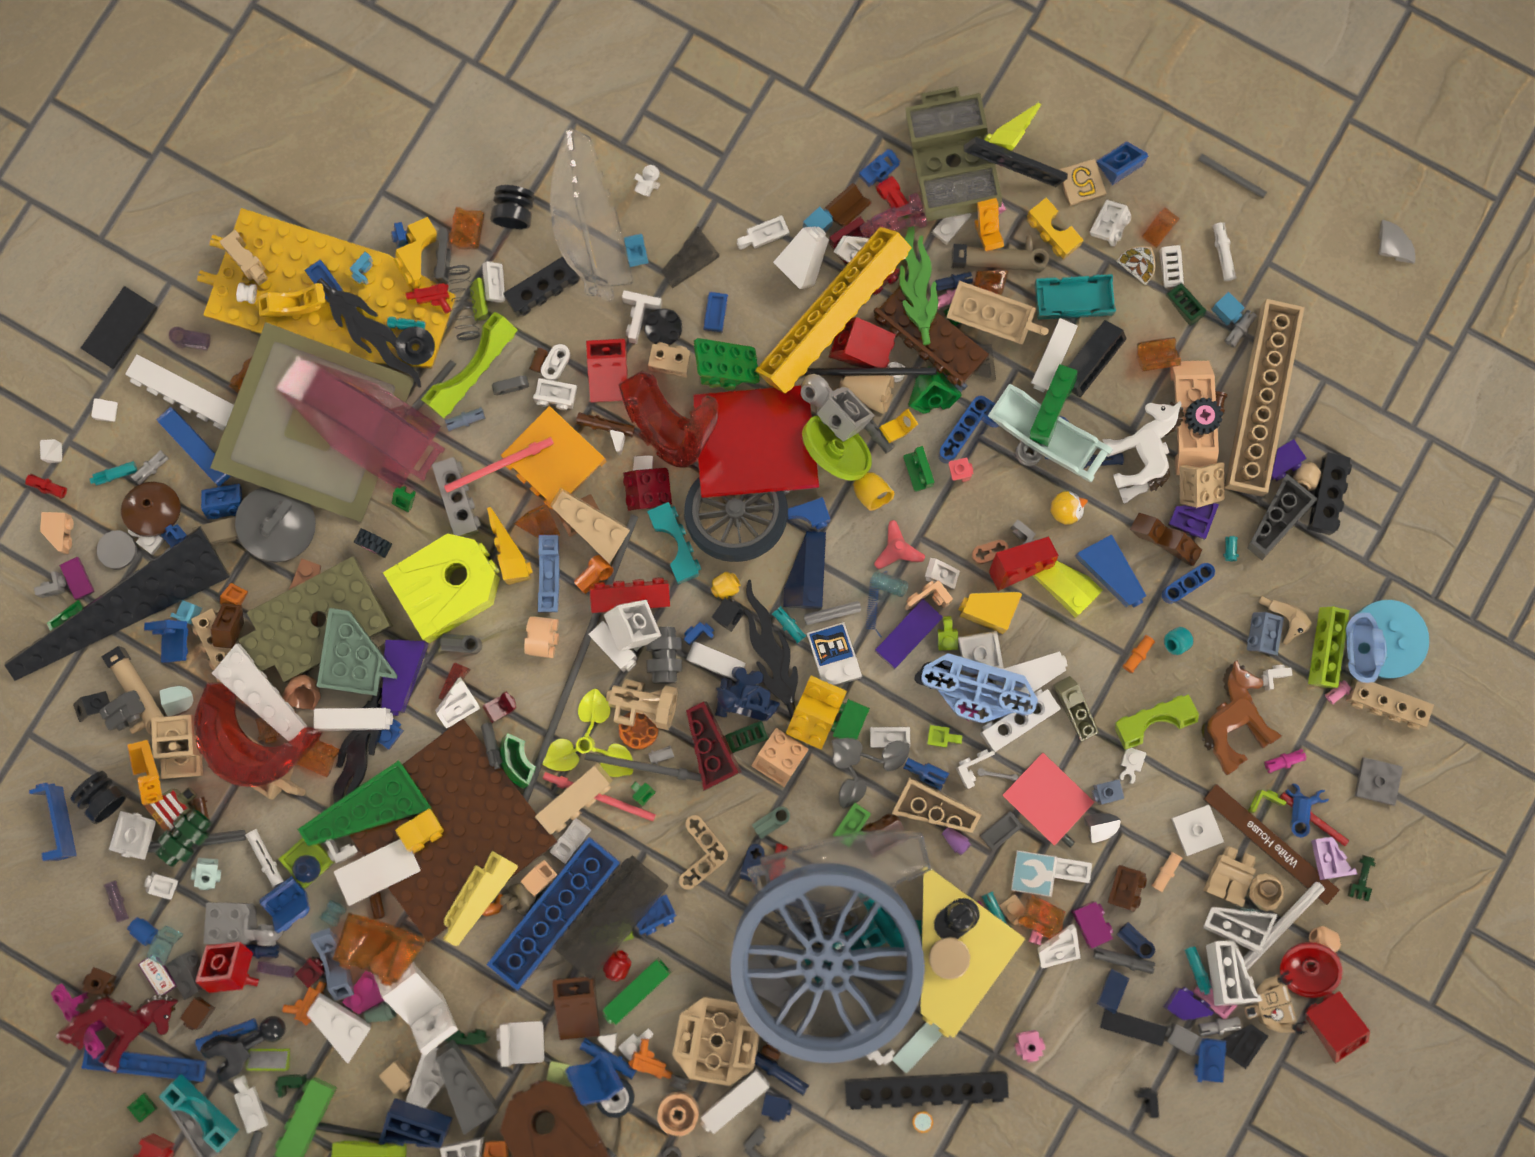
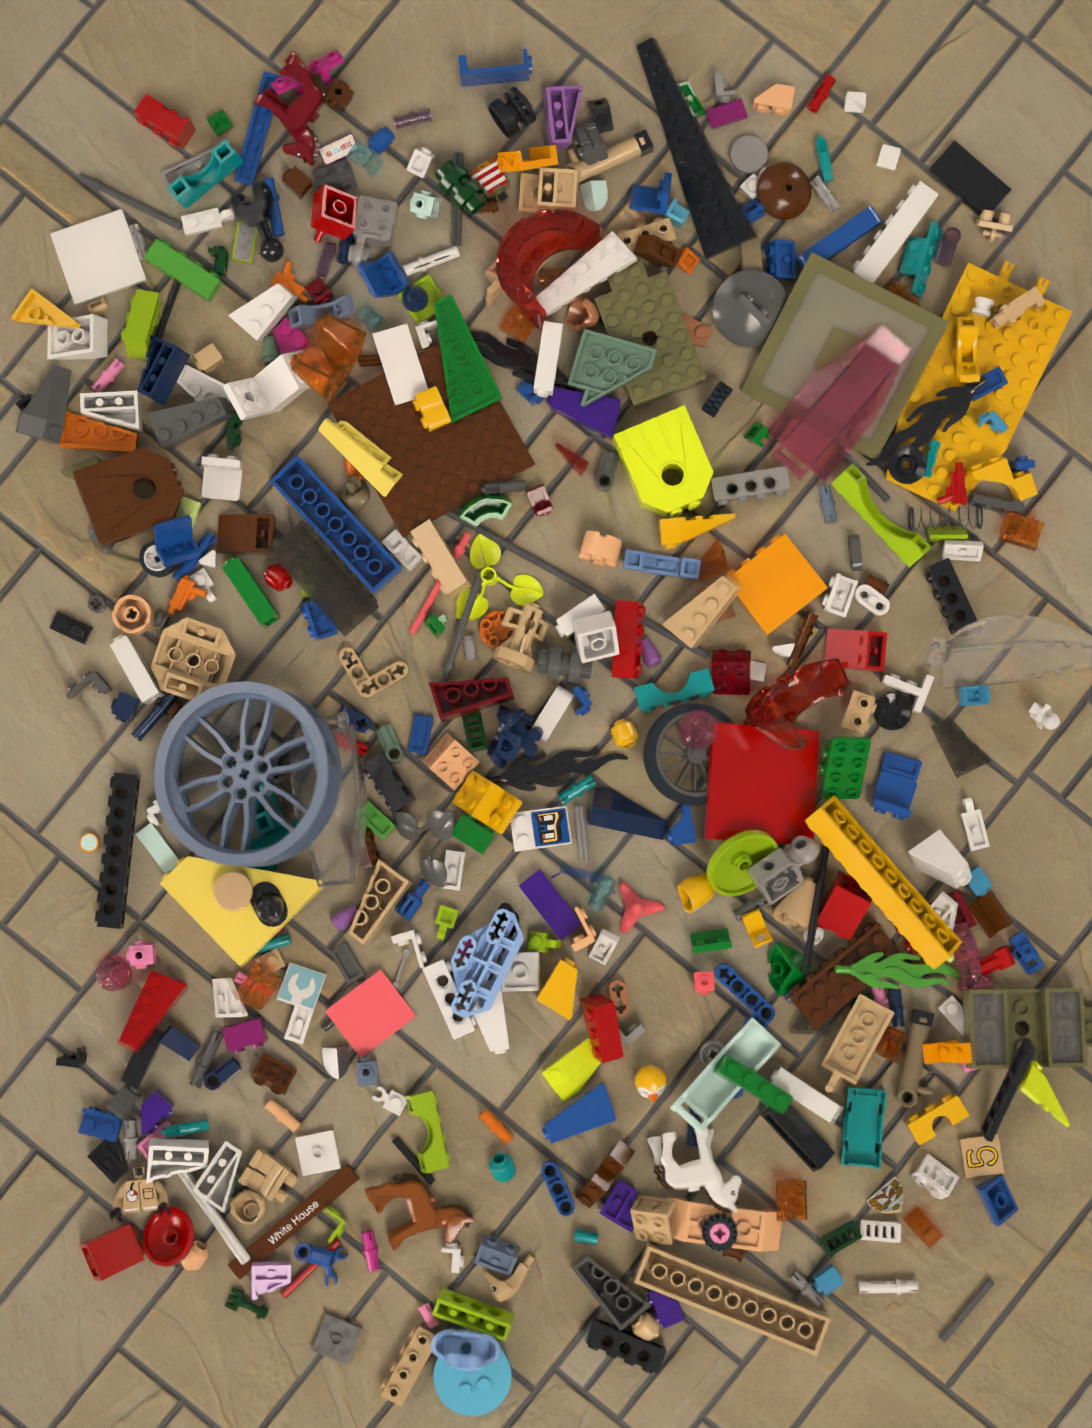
camera: 100 degrees right, 5 degrees up
white plate [109,811,156,860] -> none
white wing [435,677,480,729] -> none
coral bar [444,437,554,493] -> none
black wheel [490,185,535,230] -> none
light nougat slope [521,860,558,896] -> none
orange piece [574,555,613,594] -> none
black brick [712,598,744,632] -> none
olive slope [1053,676,1099,742] -> none
none -> clear pink hair [97,955,132,992]
none -> red wedge [118,970,188,1053]
none -> black wedge [363,752,416,812]
none -> black bar [392,1136,435,1185]
none -> blue tile [408,714,434,755]
none -> medium lavender wedge [542,85,583,150]
none -> medium lavender cone [641,638,662,668]
none -> clear pink dish [679,710,718,749]
none -> blue bracket [870,771,917,820]
none -> teal bracket [899,221,942,299]
none -> tan hips [975,209,1013,242]

